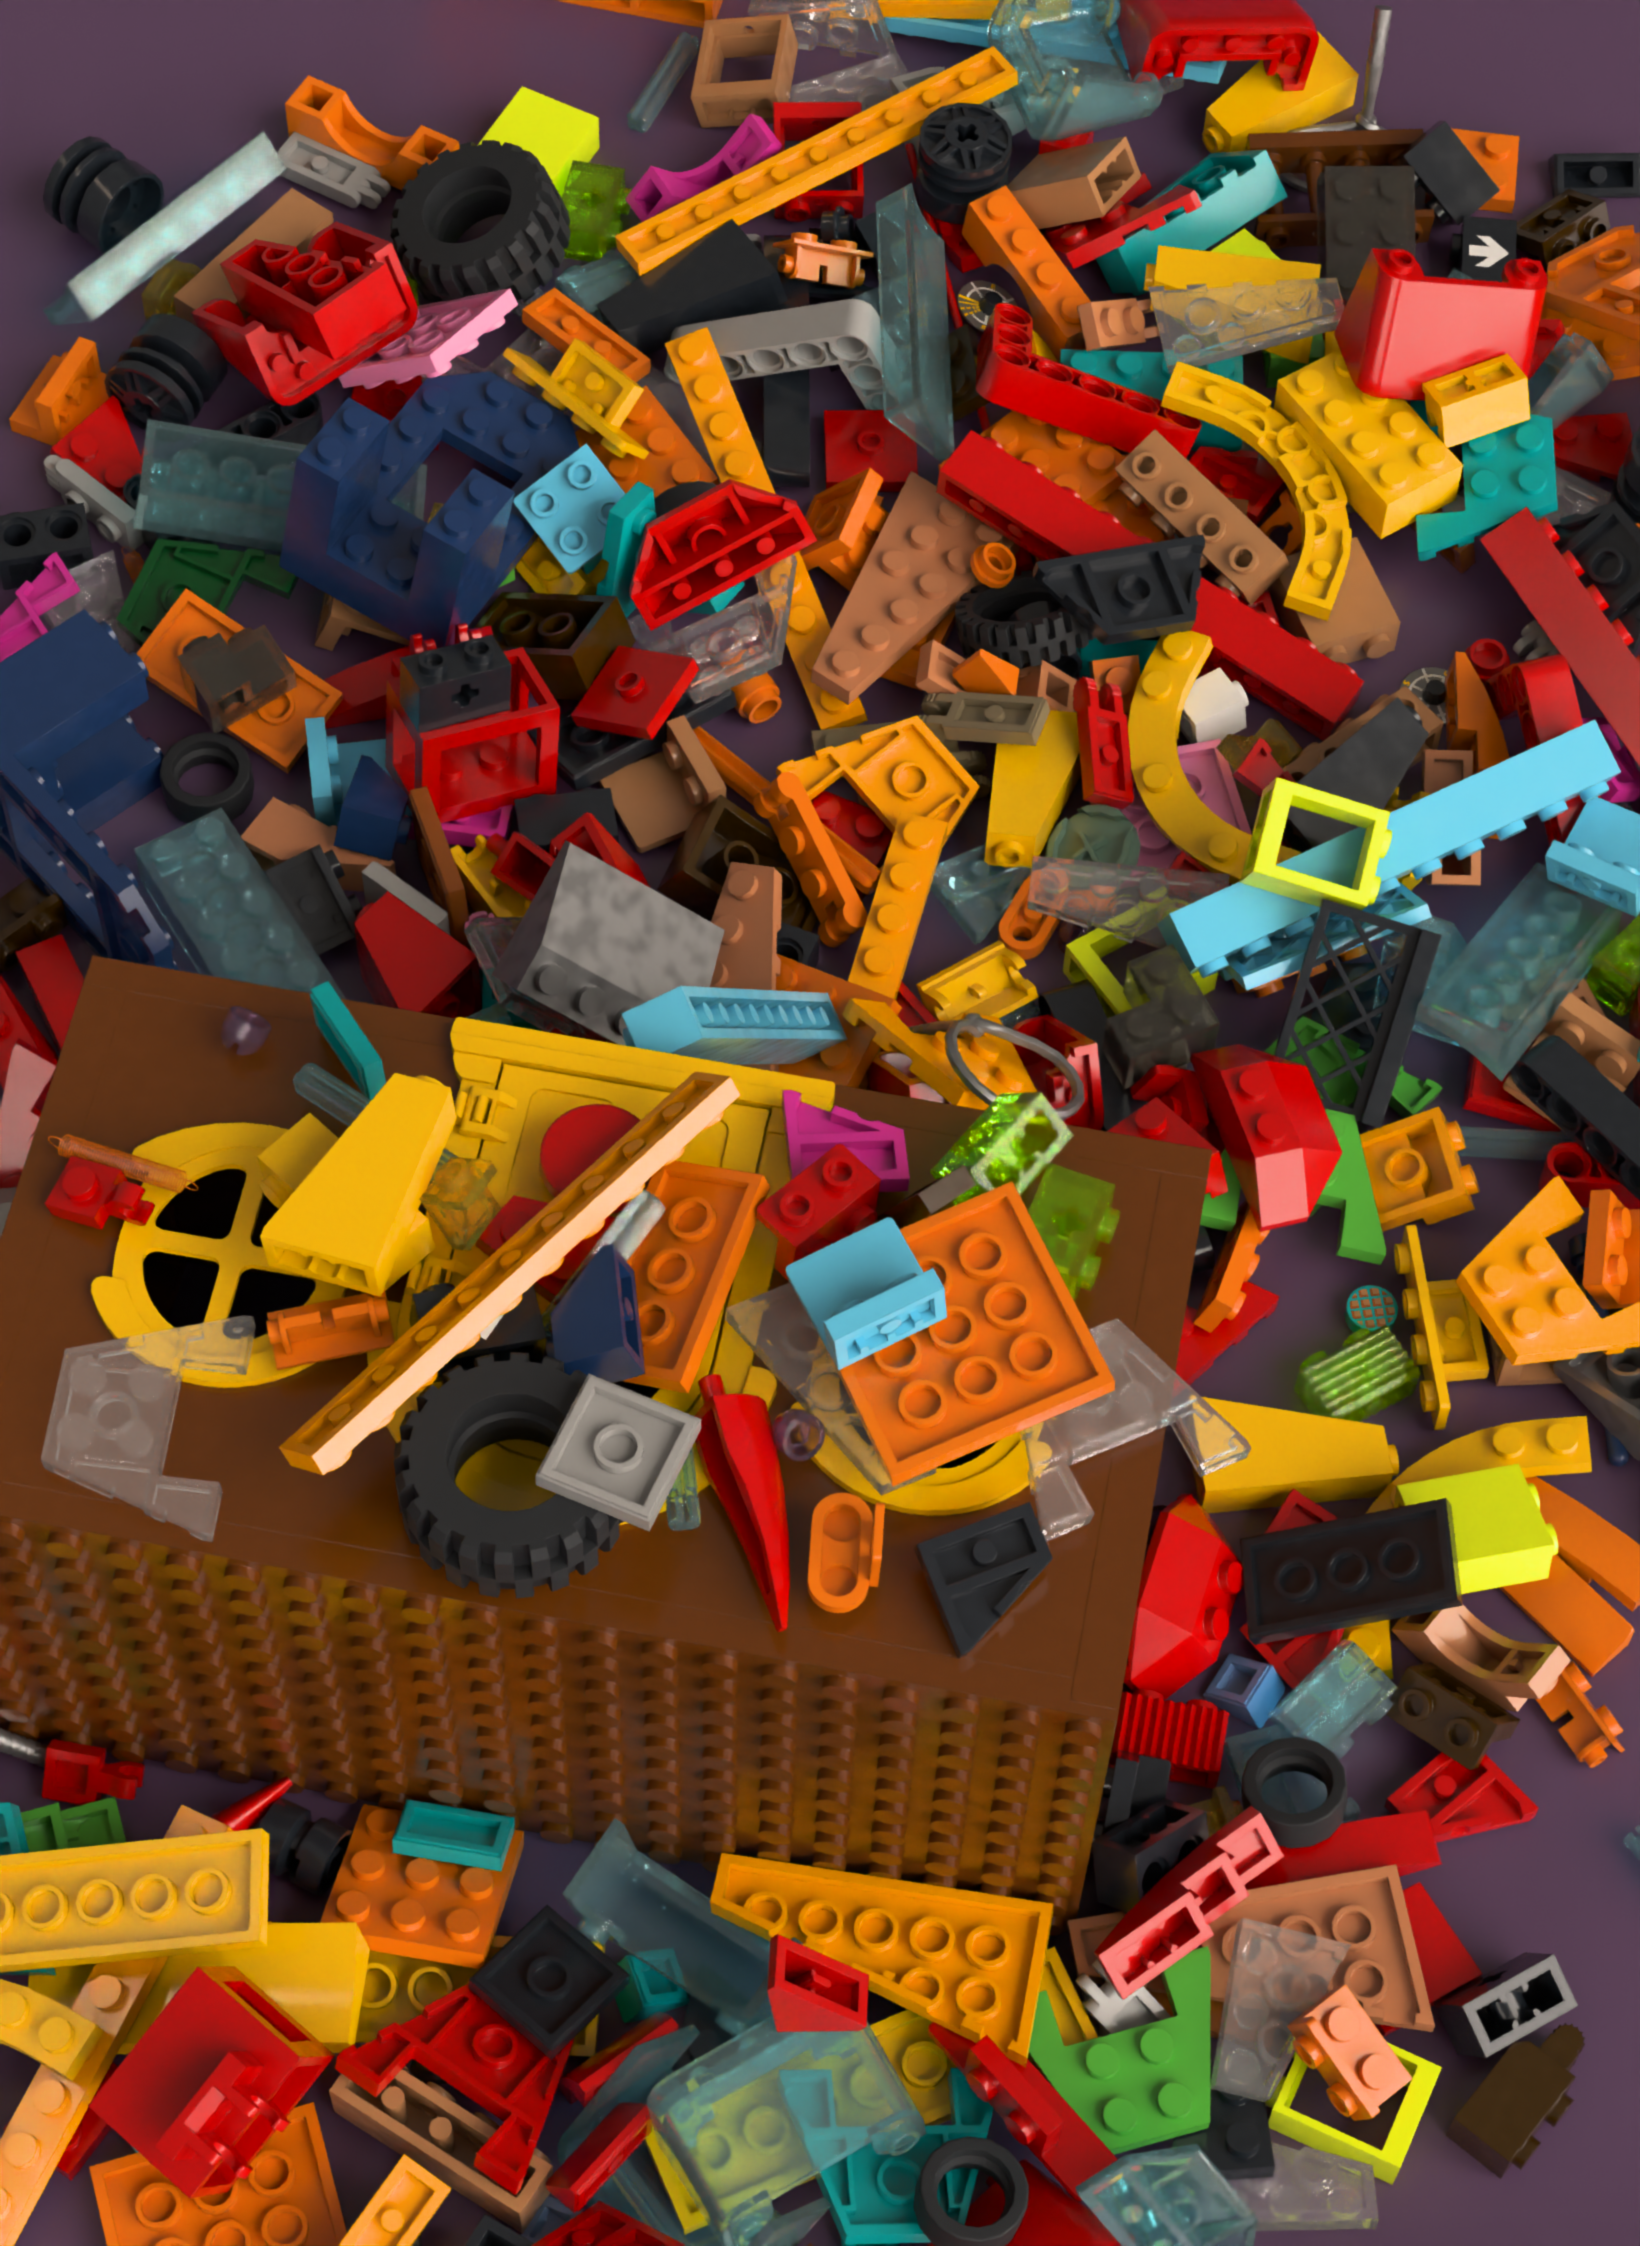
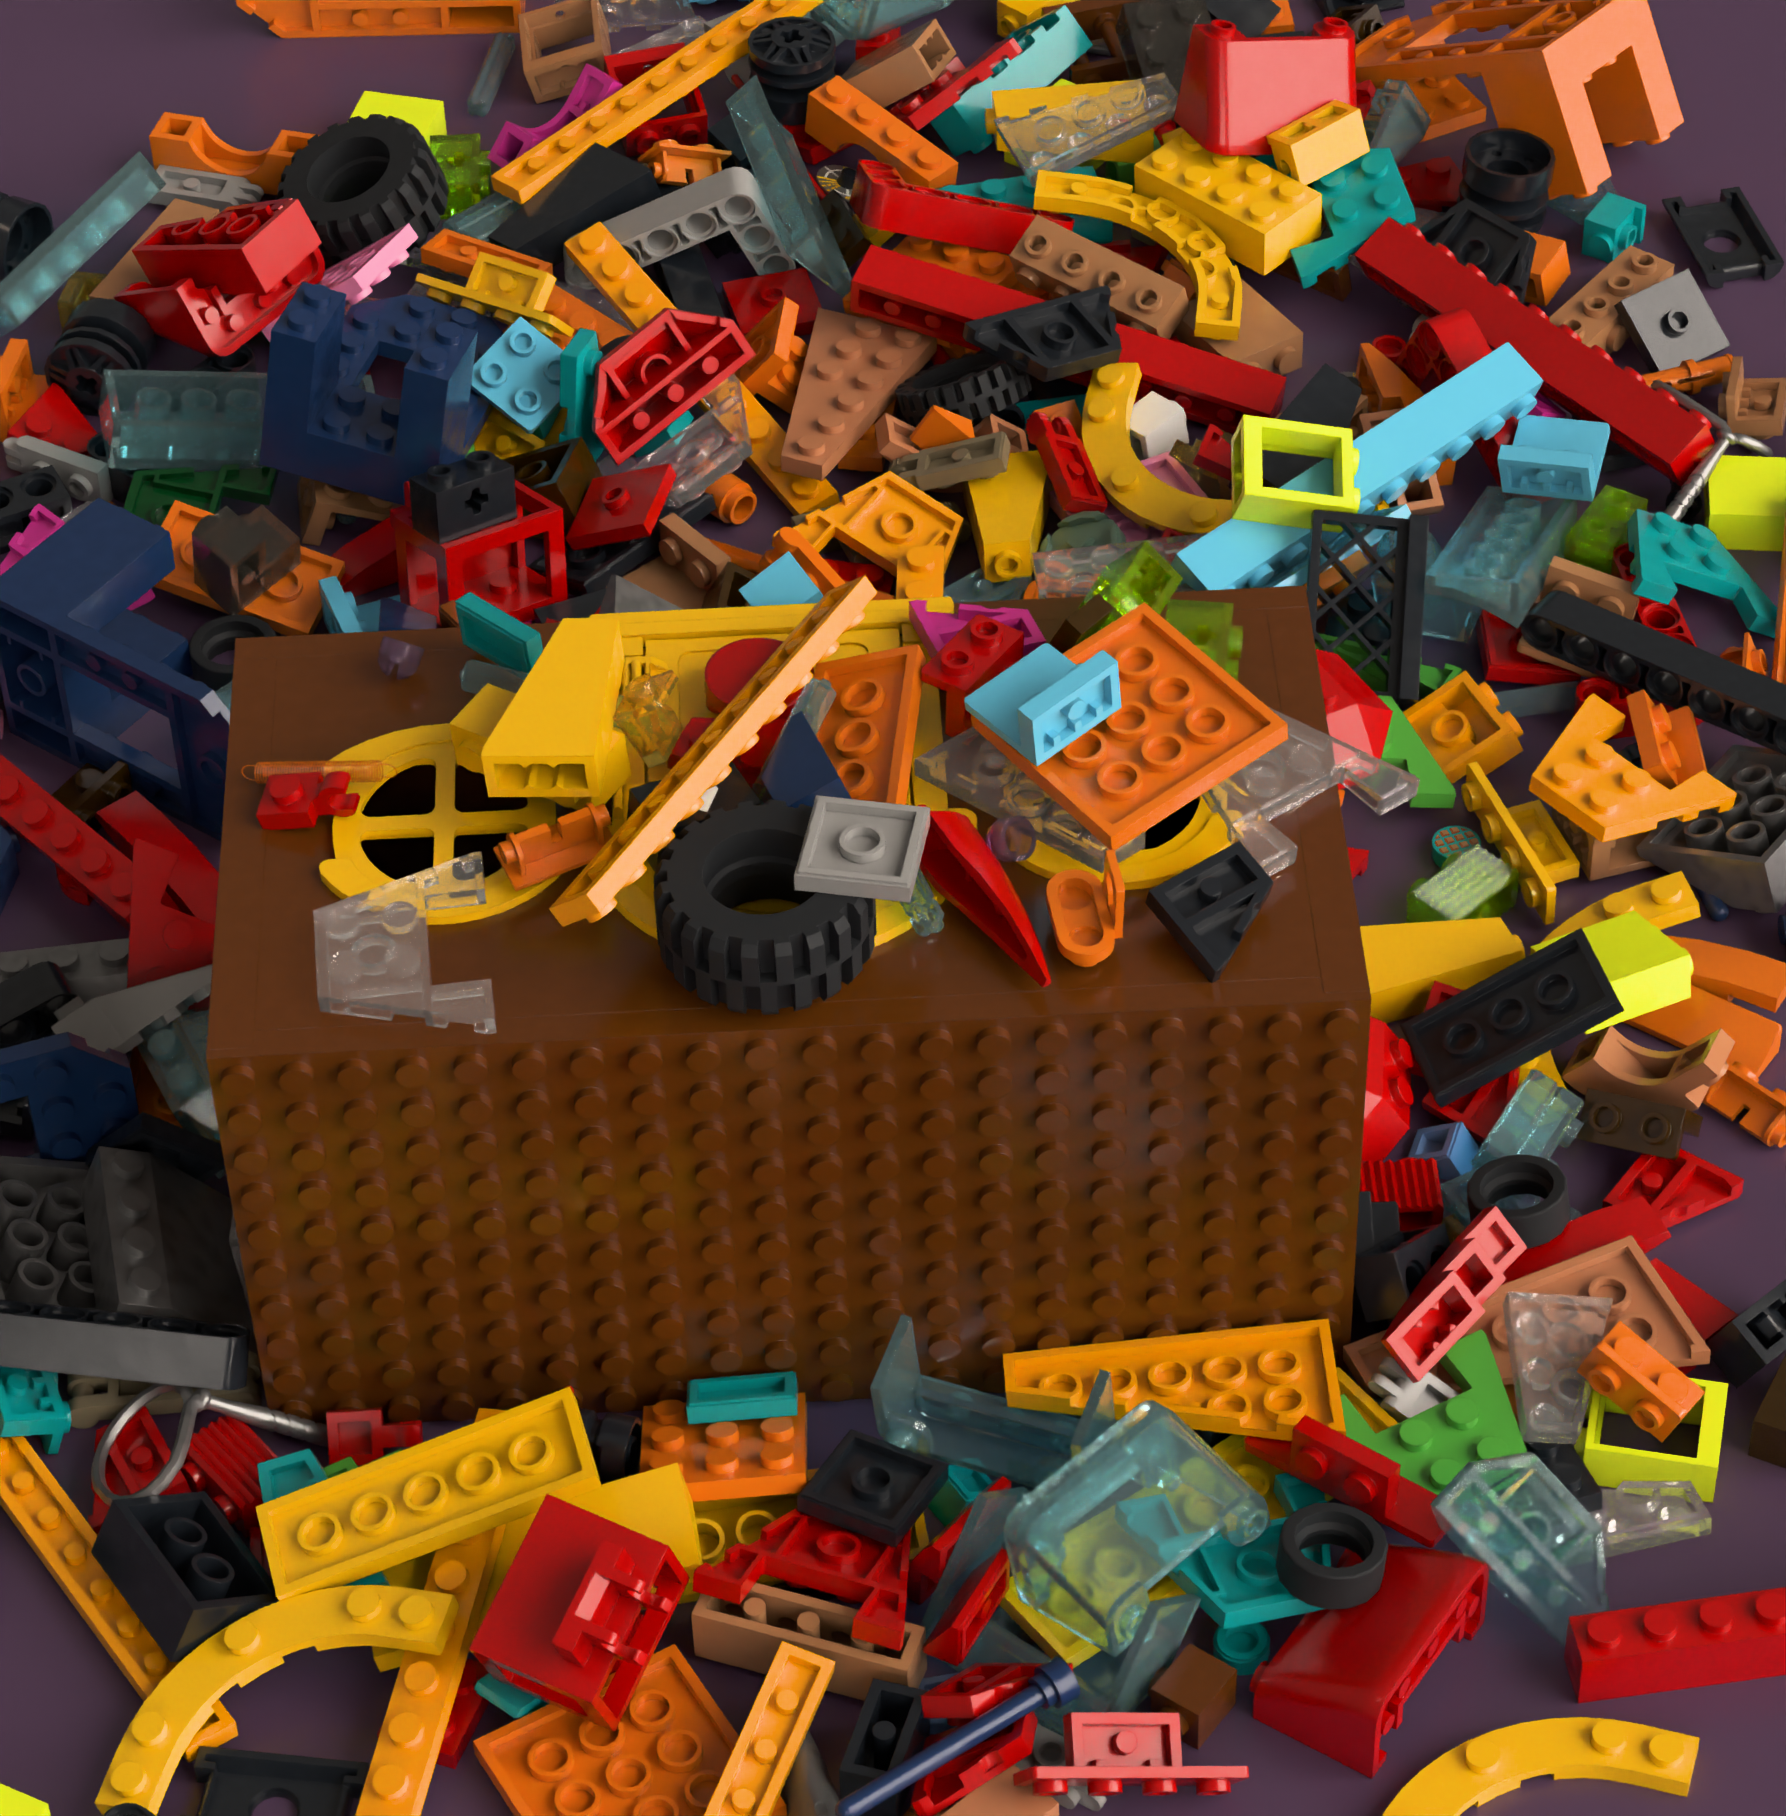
camera: 10 degrees left, 15 degrees down
red slope [767,1934,869,2032] -> none
black plate [820,205,855,244] -> none
orange plate [970,542,1016,588] -> none
nougat hinge [1077,298,1166,351] -> none

